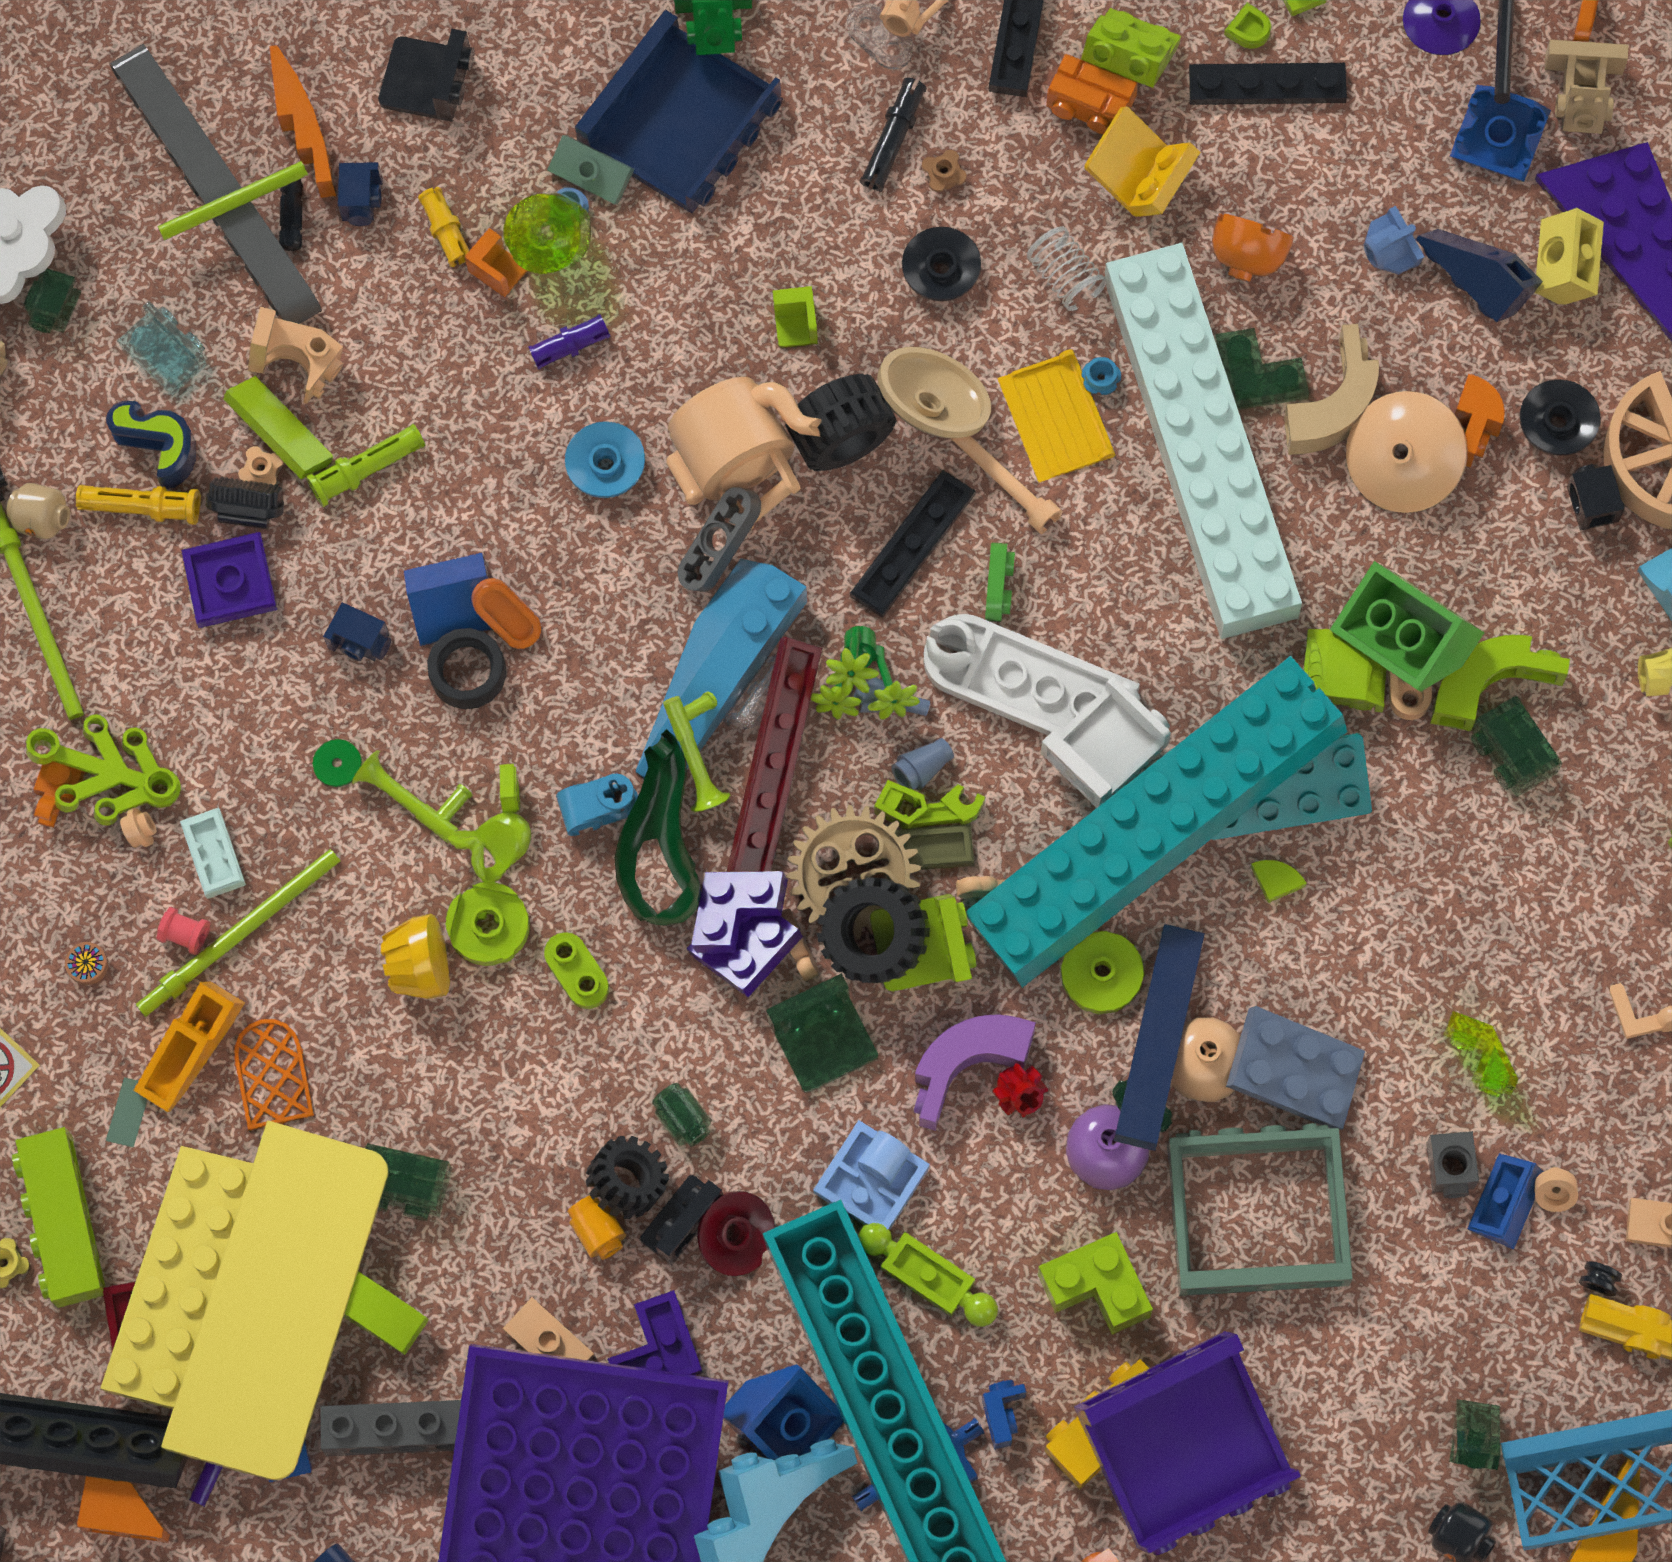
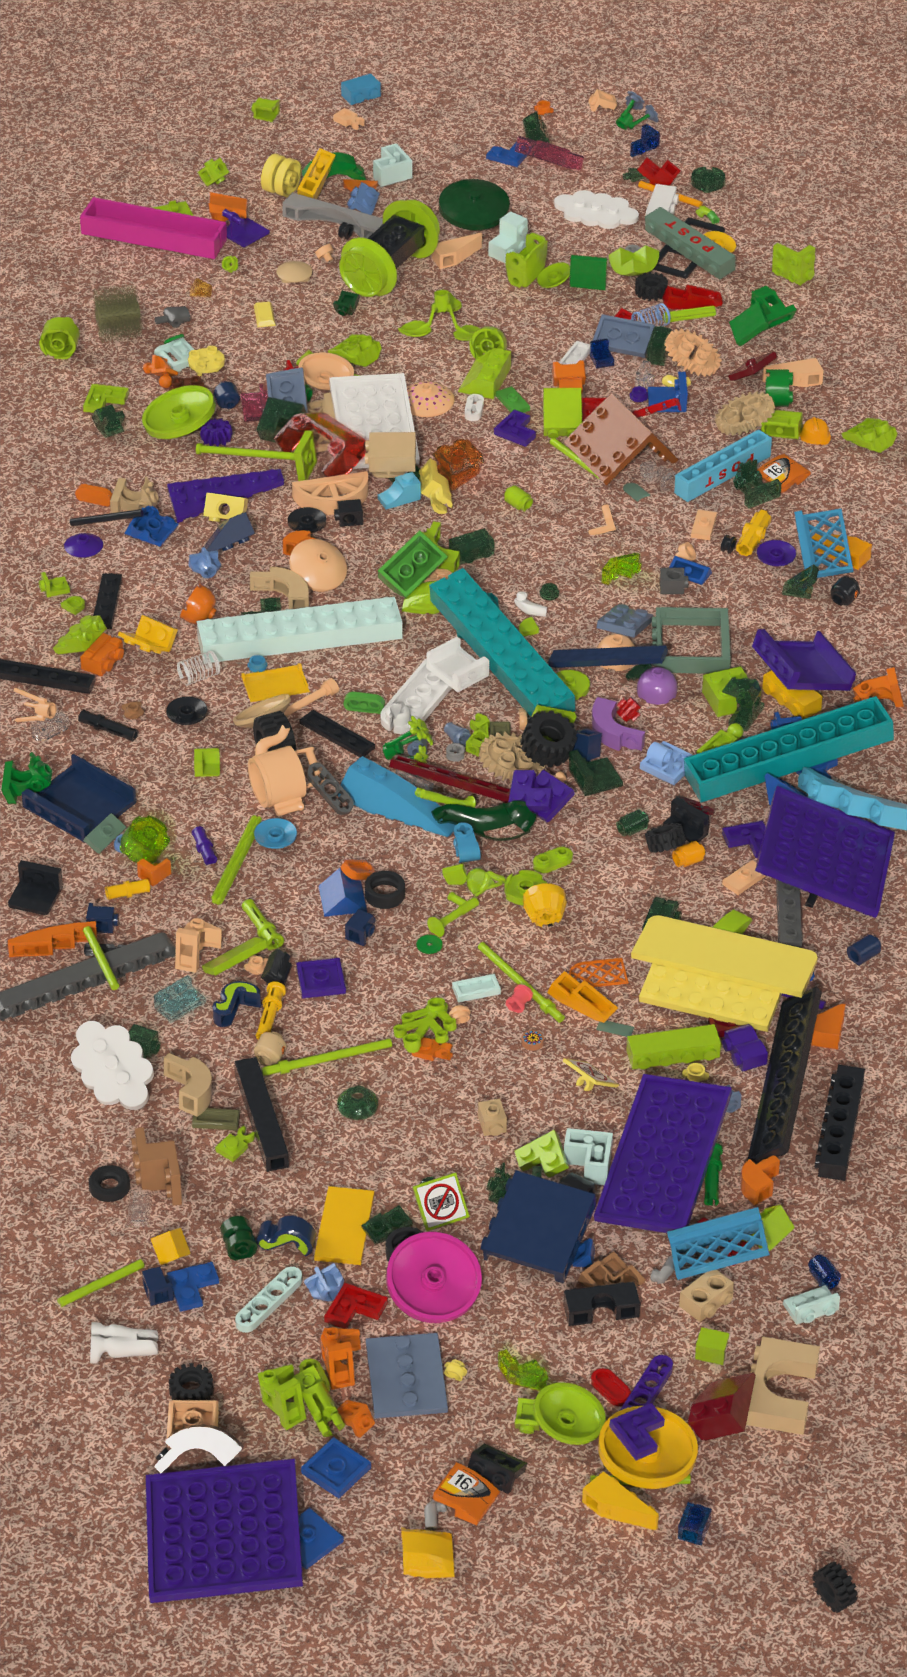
camera: 90 degrees left, 30 degrees down
none -> lime axle [211,815,262,905]
none -> light grey bush [446,743,465,762]
none -> white arm [514,592,547,617]
none -> clear green plate [540,583,559,600]
none -> dark blue brick [571,728,602,762]
none -> clear green tile [722,677,765,732]
none -> dark purple brick [722,1024,768,1072]
none -> dark purple dish [757,540,796,566]

